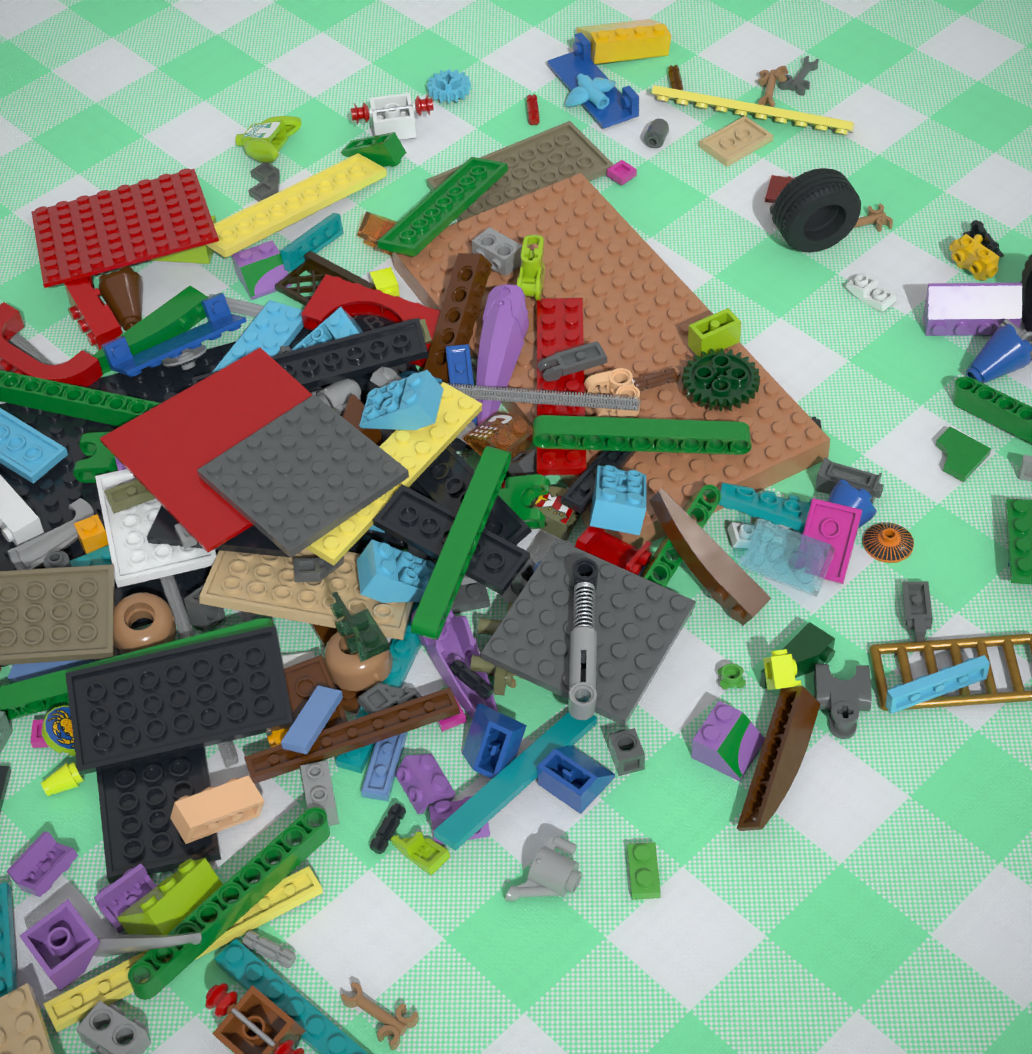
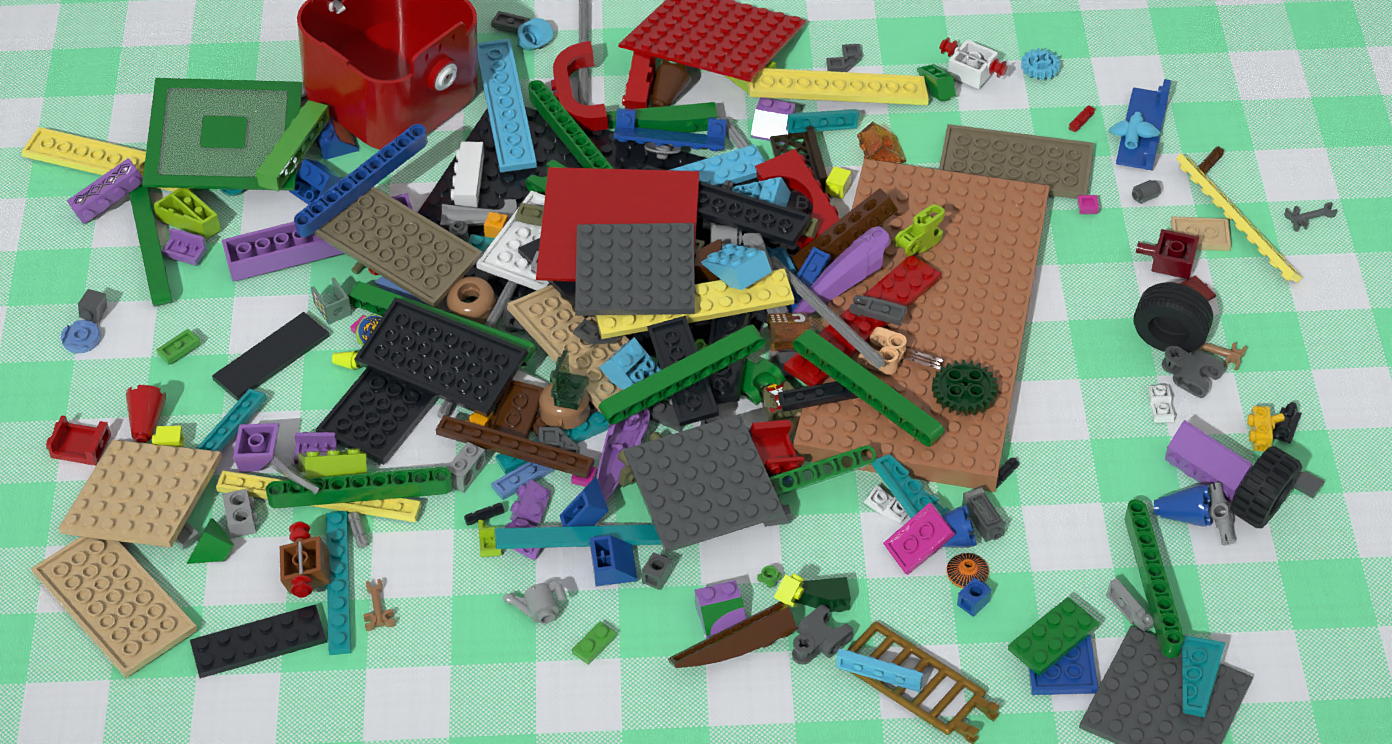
camera: 40 degrees right, 0 degrees up
medium lavender bracket [7,831,79,897] -> none
light nougat brick [170,775,265,844] -> none
lime torso [235,116,302,163] -> none
medium blue tile [281,686,343,754] -> none
green plate [377,157,508,257] -> none
black axle [449,660,494,700] -> none
light grey brick [472,227,522,277] -> none
piece [568,558,599,720] -> none
yellow slope [576,19,671,64] -> none
medium azure slope [590,465,646,535] -> none
slope [649,488,771,626] -> none
lime brick [688,308,741,357] -> none
clear light blue brick [741,519,835,597] -> none
medium nougat bar [758,66,788,107] -> none
dark grey hinge [902,581,933,641] -> none
green tile [936,427,991,482] -> none
none -> blue brick [957,578,991,617]
none -> dark red brick [1136,229,1199,280]
none -> dark grey piece [1162,345,1225,398]

